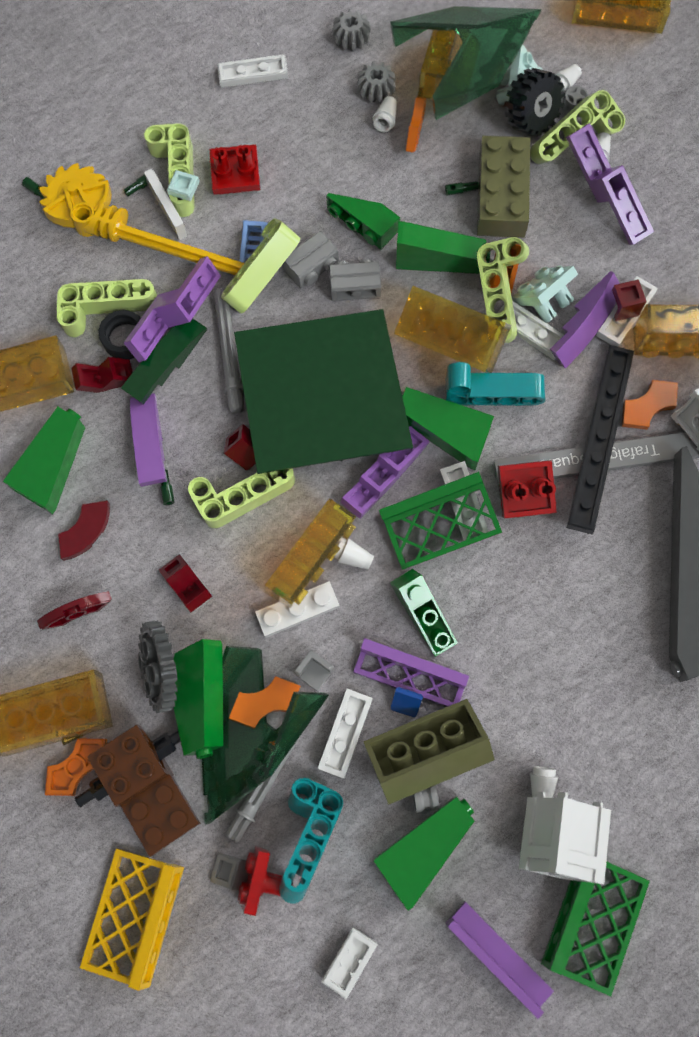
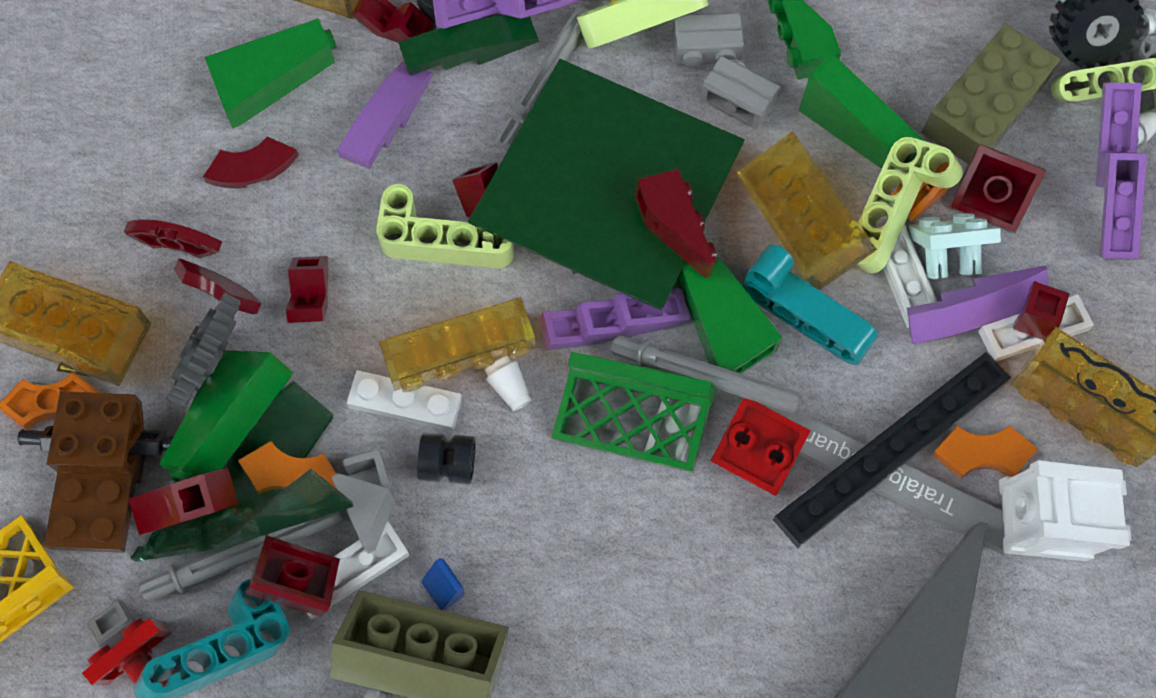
camera: 30 degrees right, 5 degrees down
dark green pin [160,469,175,505] -> none
medium lavender fence [353,638,469,707] -> none
green slope [390,569,458,657] -> none
dark green pin [445,181,479,196] -> none
none -> dark red slope [128,467,239,535]
none -> dark red tile [174,258,262,315]
none -> dark red slope [245,535,340,617]
none -> light grey slope [332,473,395,554]
none -> black wheel [417,432,476,484]
none -> light grey axle [611,335,801,413]
none -> dark red slope [635,169,717,278]
none -> dark red slope [951,144,1046,233]

